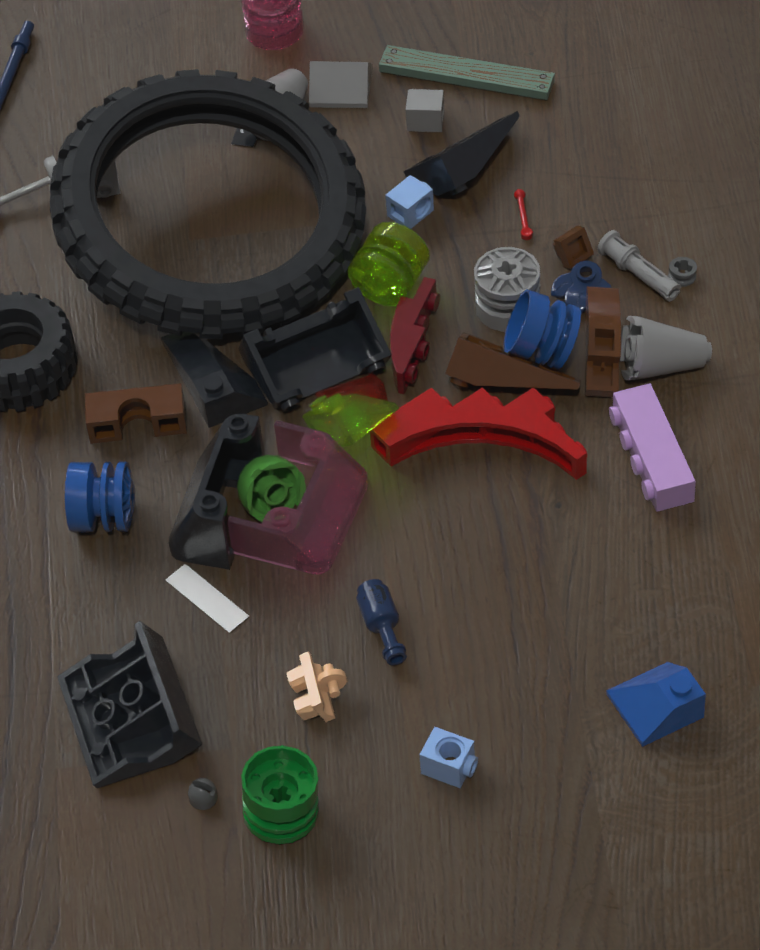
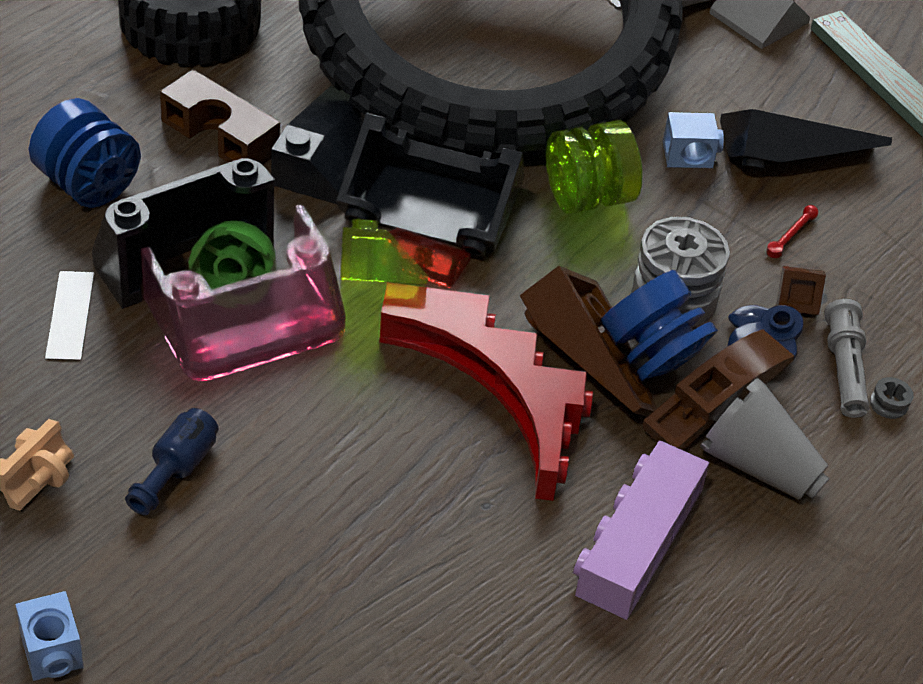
camera: 35 degrees right, 5 degrees down
dark red slope [390,277,440,394] -> none
light grey panel [405,89,445,132] -> none

